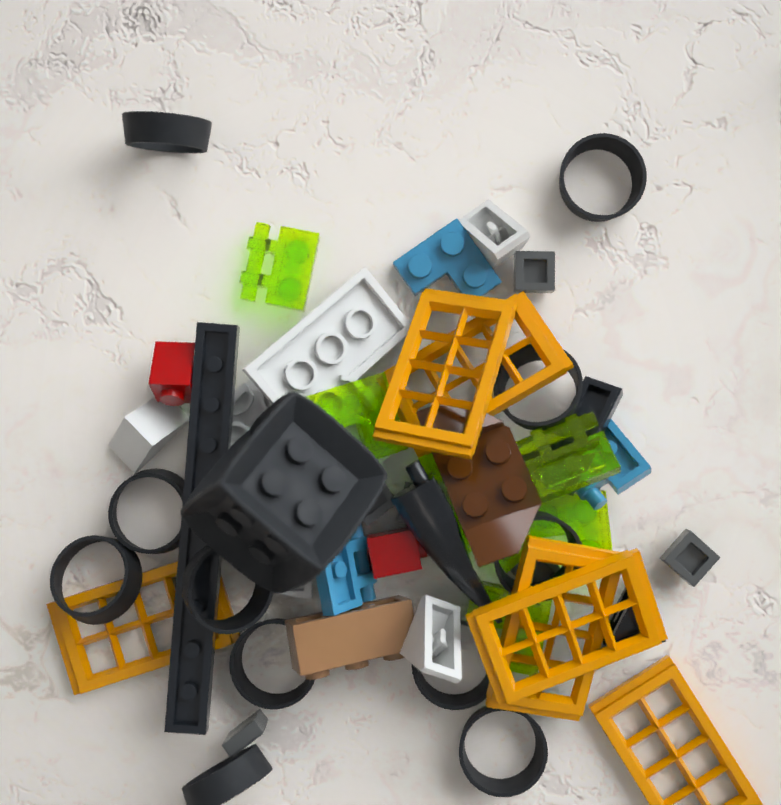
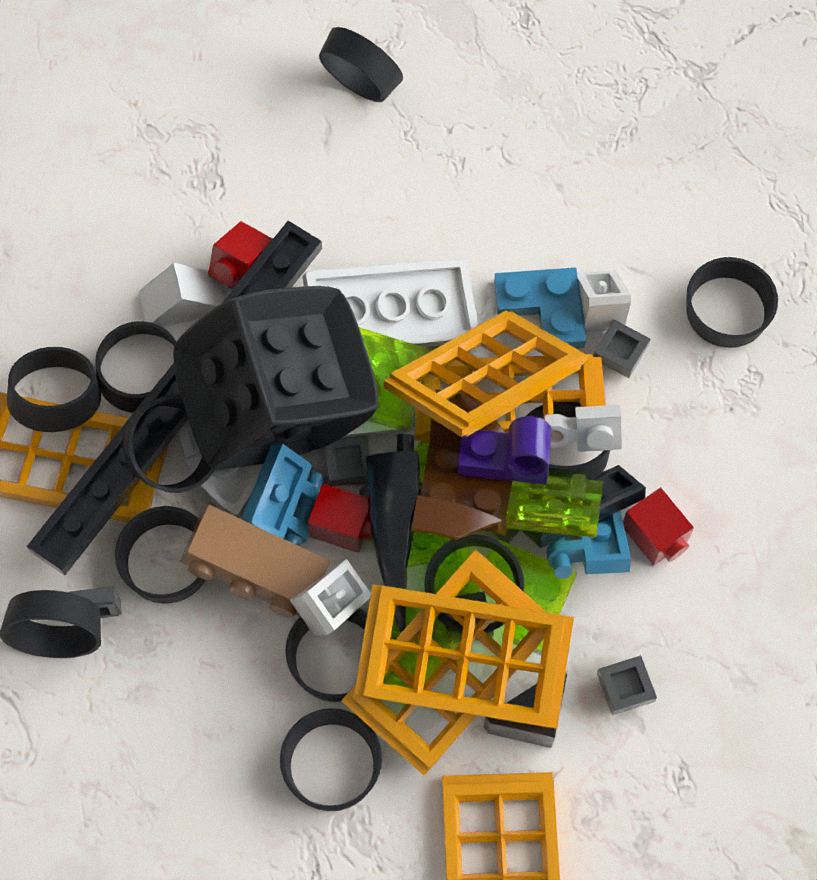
camera: 25 degrees right, 20 degrees down
clear neon green plate [239,222,321,312] -> none
none -> dark purple plate [457,416,552,485]
none -> white plate [545,405,622,452]
none -> red brick [623,487,694,566]

